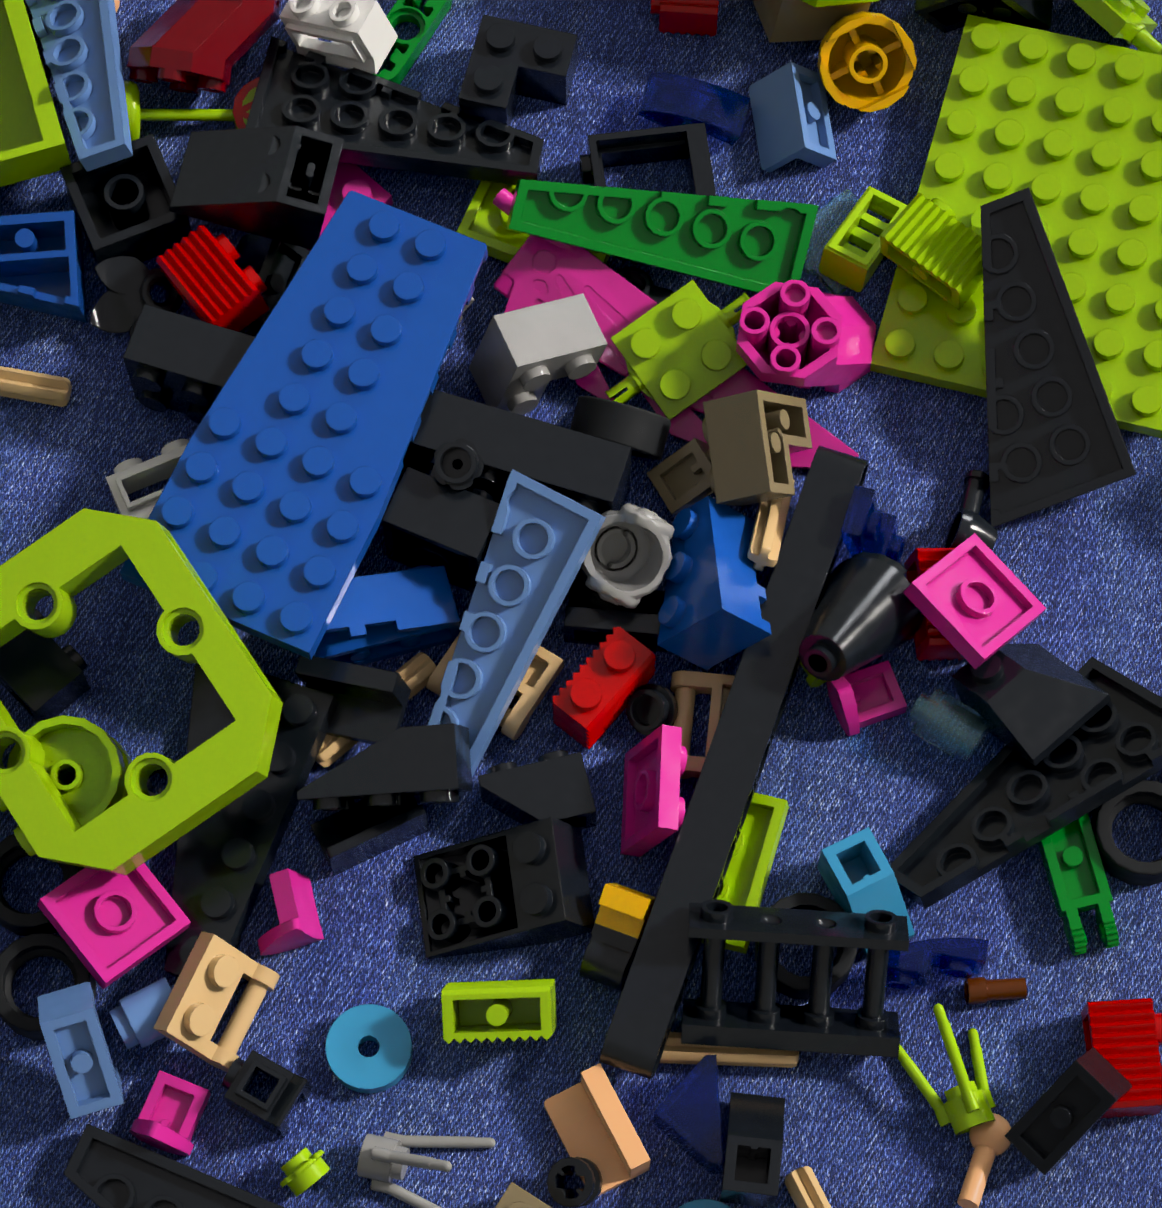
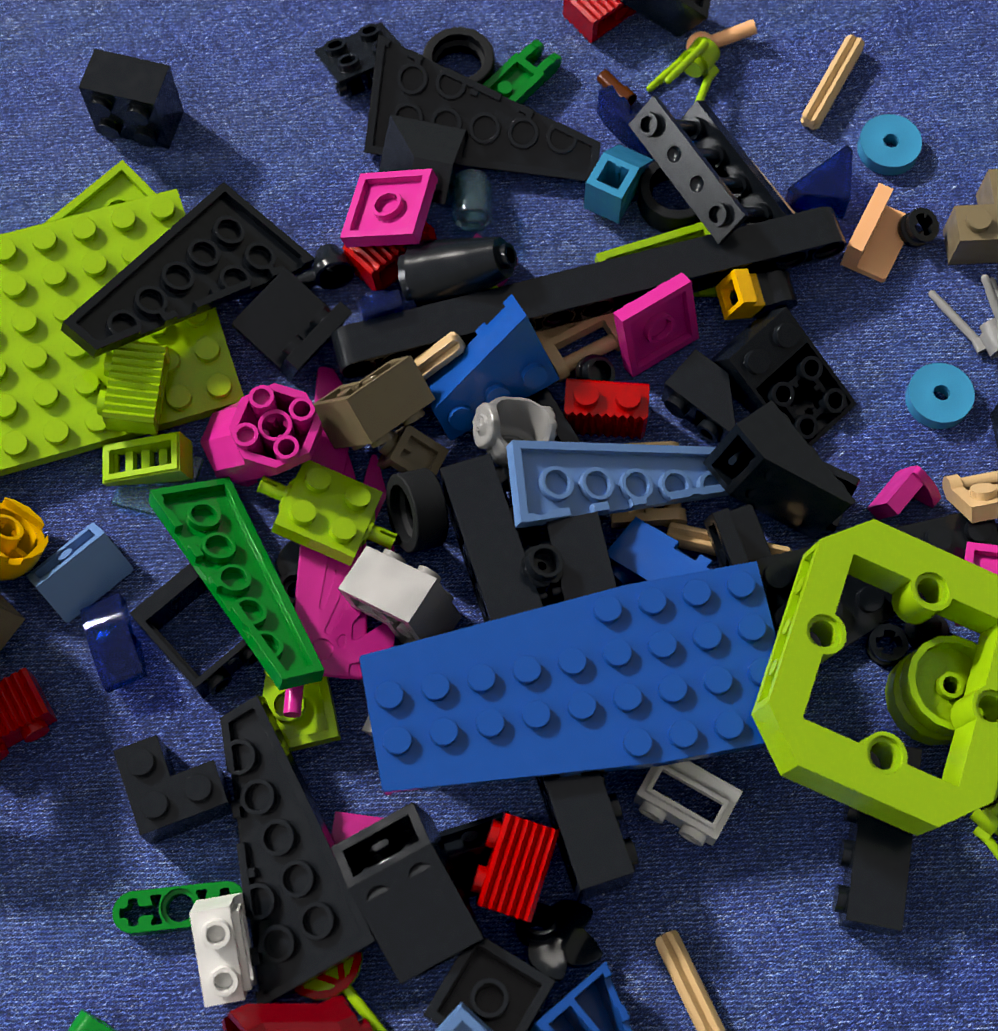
camera: 125 degrees left, 0 degrees up
lime brick [441,979,557,1044] -> none
black slope [720,1092,785,1208] -> none
none -> black bracket [232,269,353,381]

